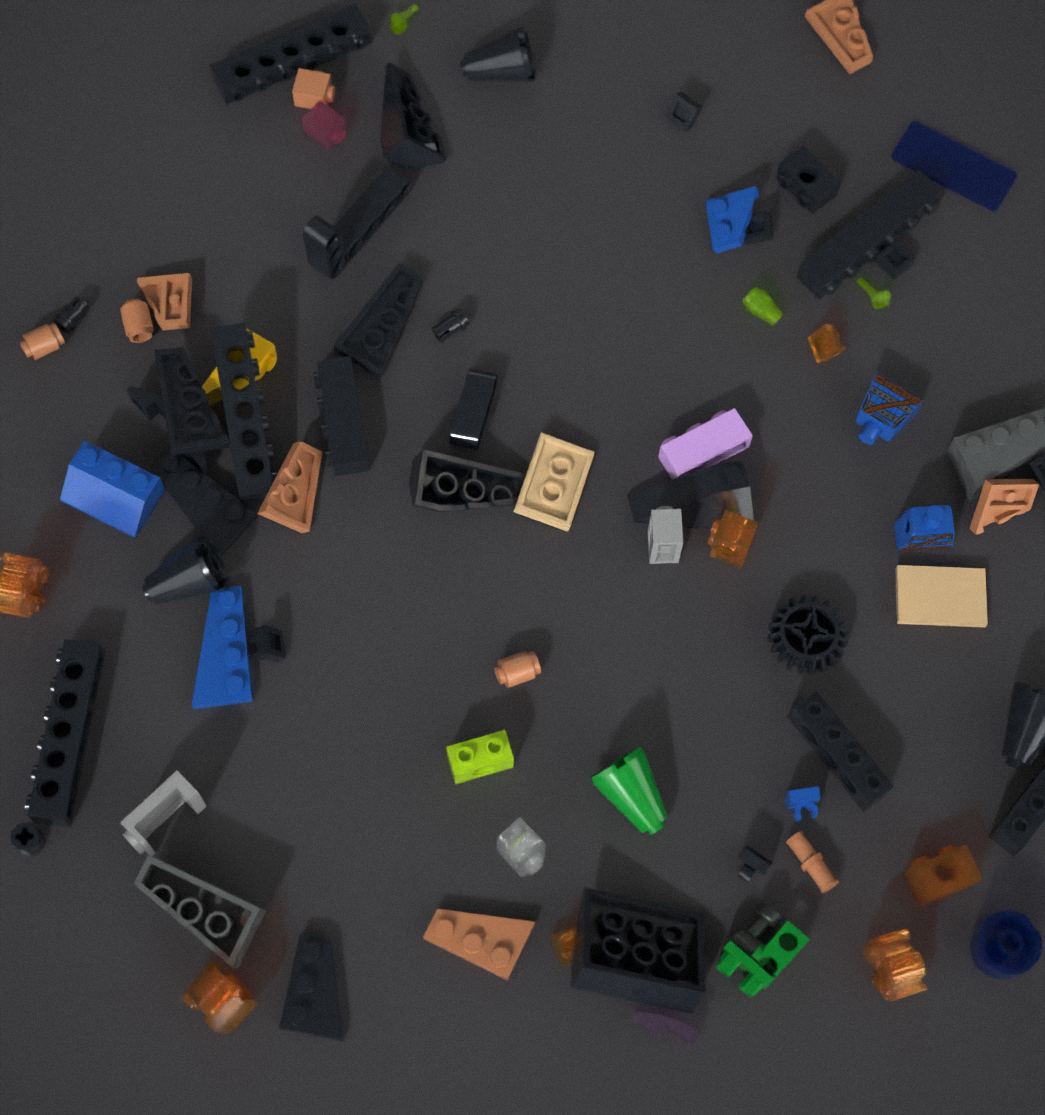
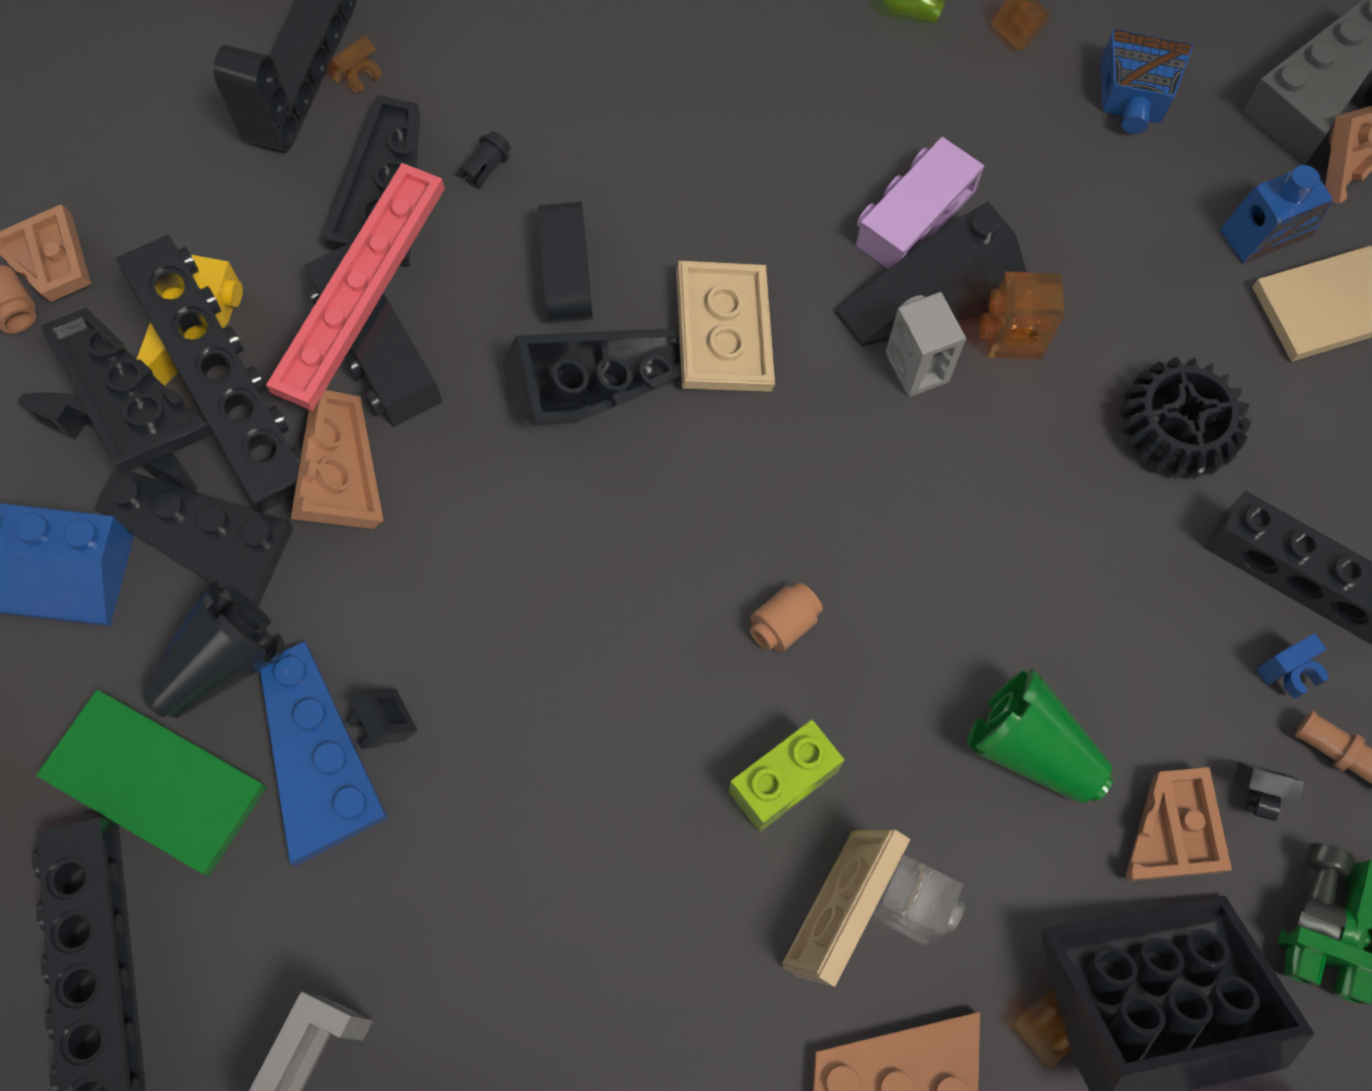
camera: 20 degrees left, 0 degrees up
none -> green tile [36,689,267,877]
none -> coral plate [266,163,445,411]
none -> clear orange tile [326,35,382,94]
none -> tan tile [782,829,911,987]
none -> nougat wing [1126,767,1232,882]

